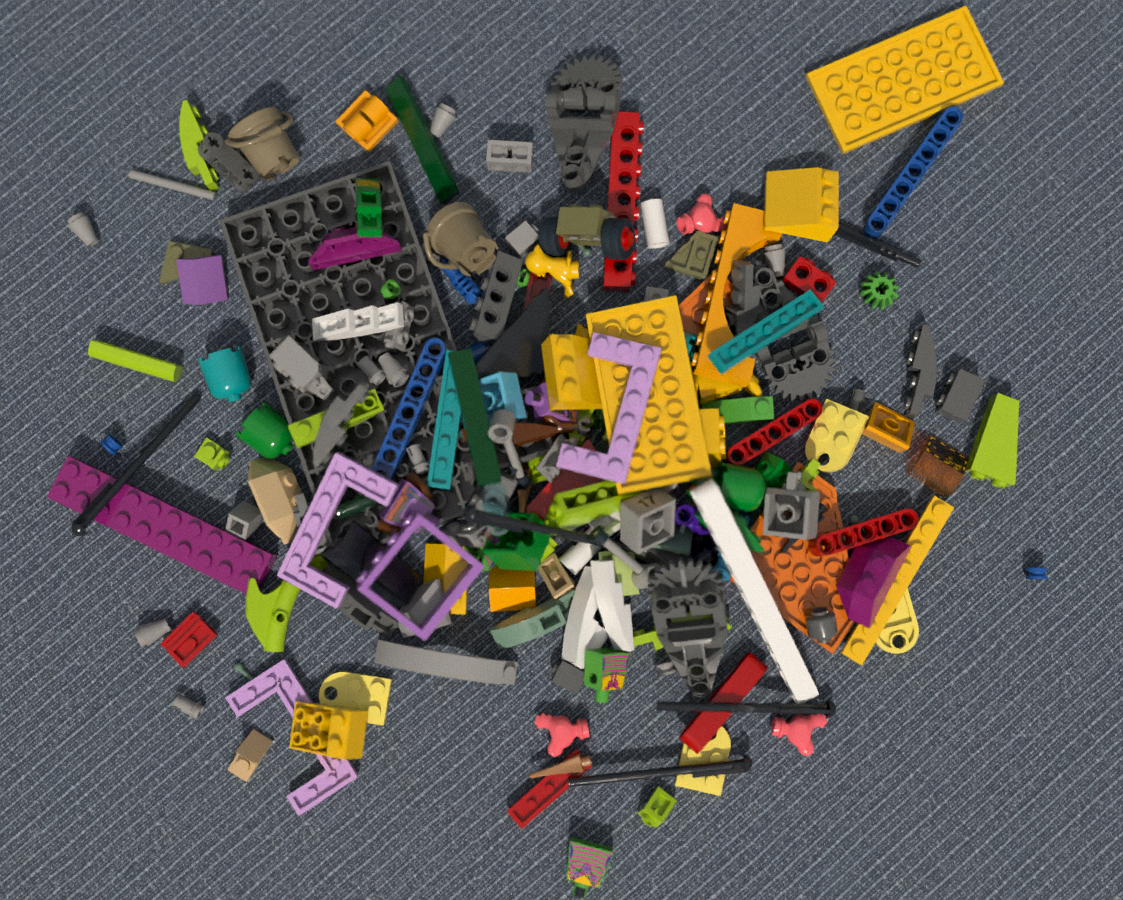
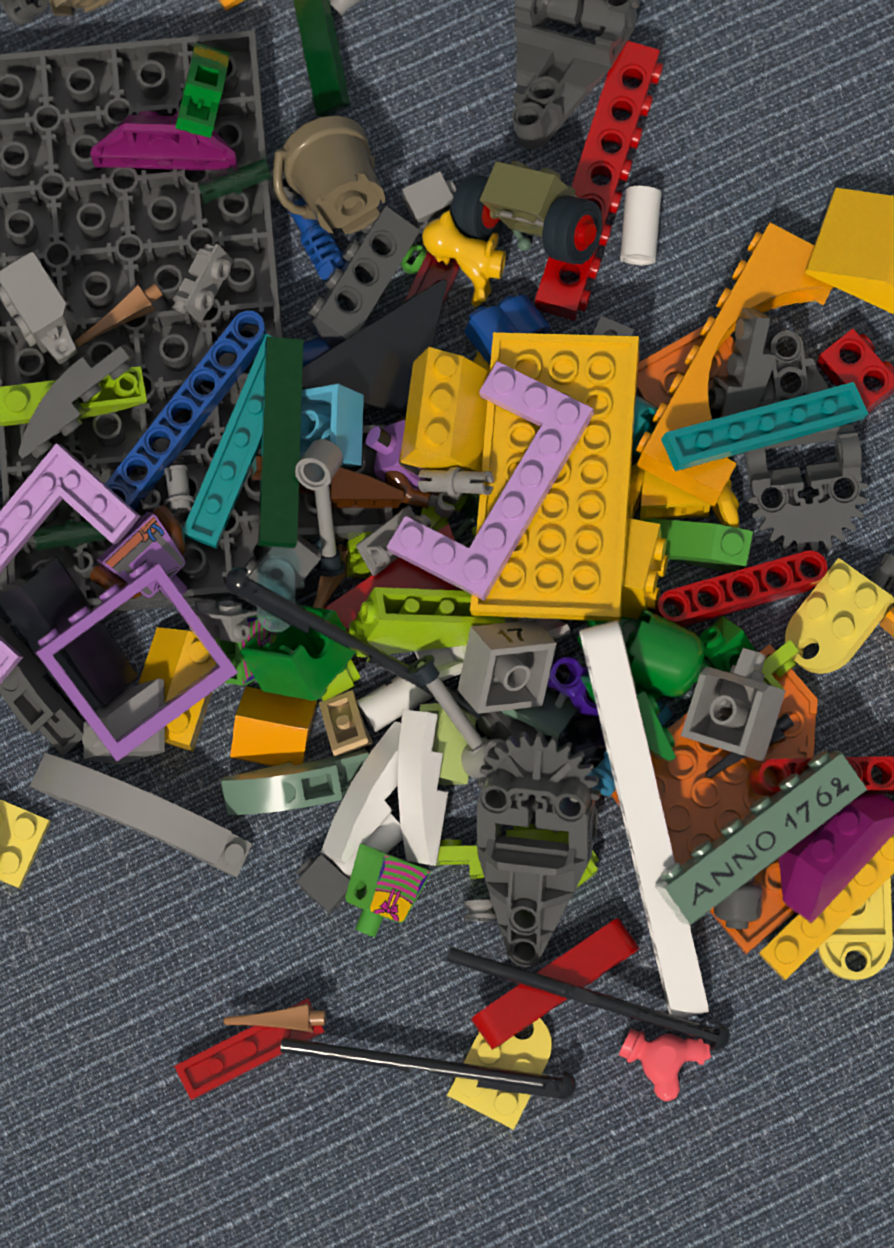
camera: 15 degrees right, 5 degrees down
white slope [312,302,404,342] -> none
light grey pin [357,356,386,385] -> none
light grey cone [378,352,409,387] -> none
bright green hinge [380,280,401,300] -> none
light grey brick [486,140,533,173] -> none
coral animal [534,713,590,757] -> none
torso [567,836,614,898] -> none
lime bracket [637,786,677,828] -> none
olive wing [664,231,719,281] -> none
coral animal [677,193,727,234] -> none
light grey cone [763,244,785,277] -> none
none -> medium nougat piece [75,283,163,347]
none -> clear green pin [197,157,273,204]
none -> light grey pin [418,467,494,497]
none -> blue brick [464,295,551,364]
none -> sand green brick [655,751,867,925]

